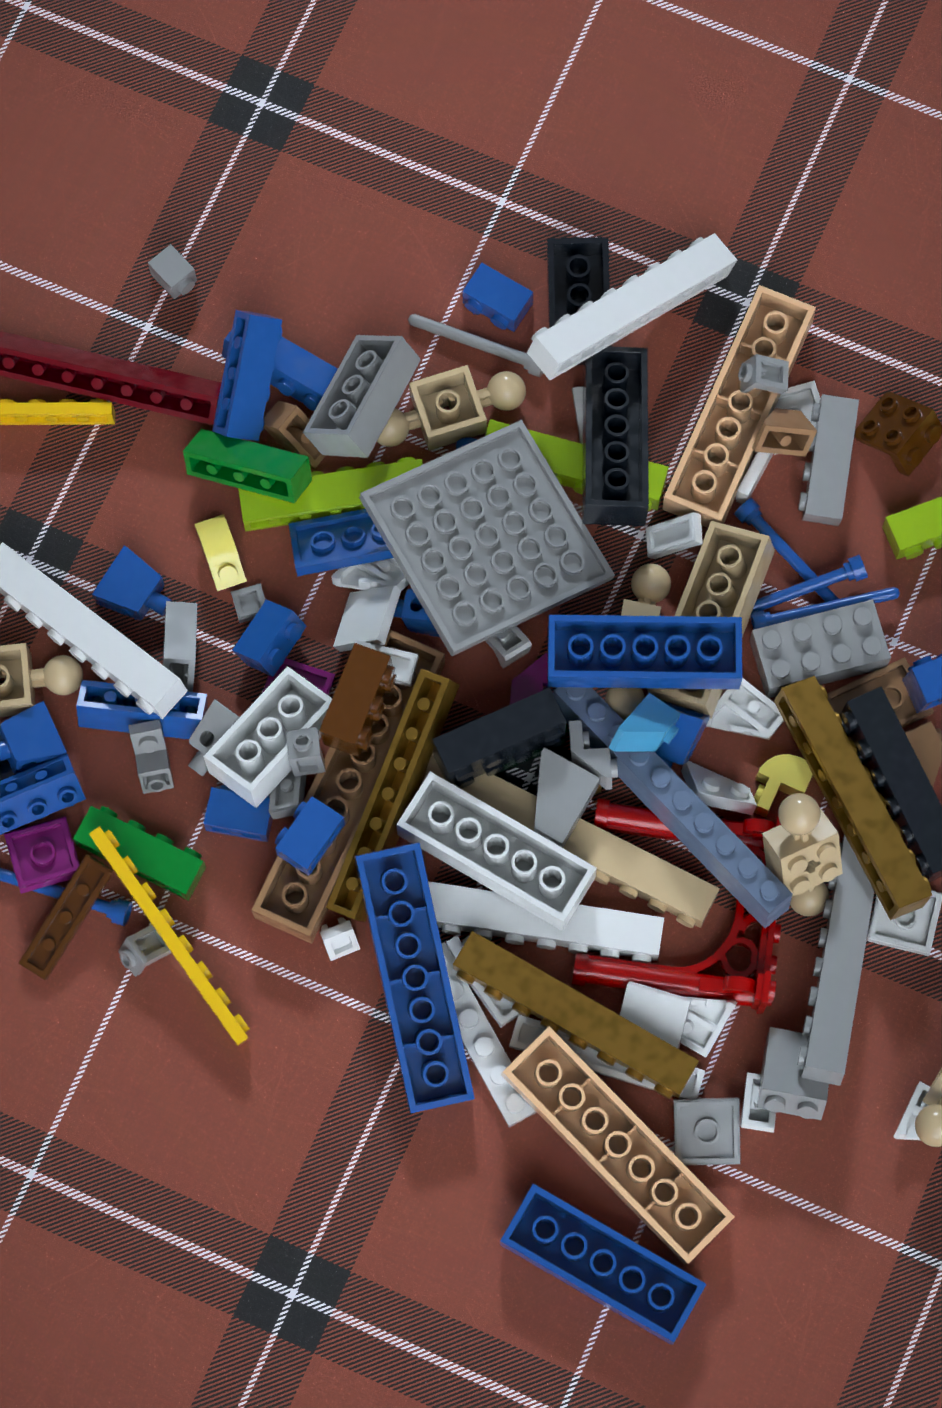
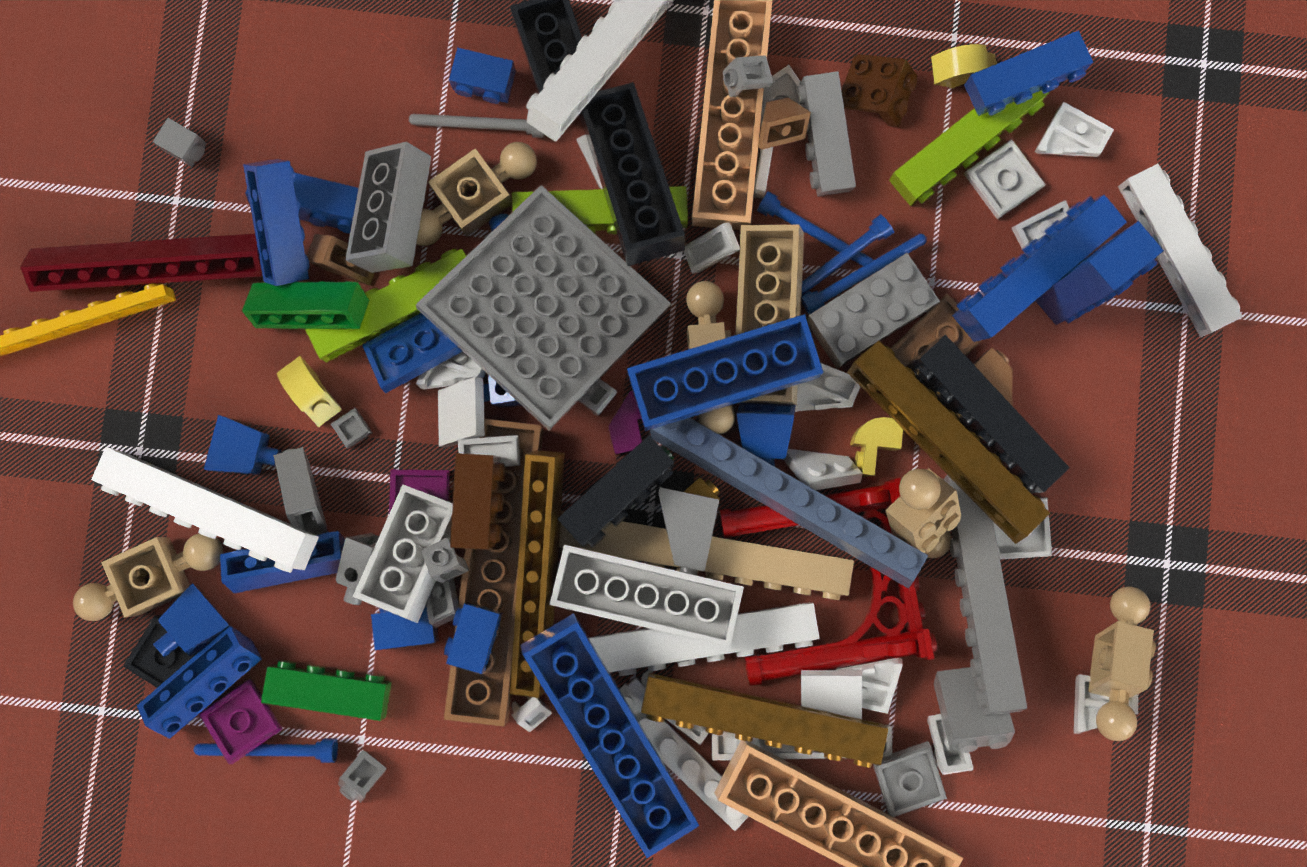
camera: 20 degrees left, 10 degrees up
reddish brown tile [18,854,114,980] -> none
yellow plate [89,826,250,1046] -> none
light grey slope [128,719,174,794] -> none
blue brick [232,599,307,677] -> none
light grey slope [569,720,618,790] -> none
dark azure slope [609,693,681,752] -> none

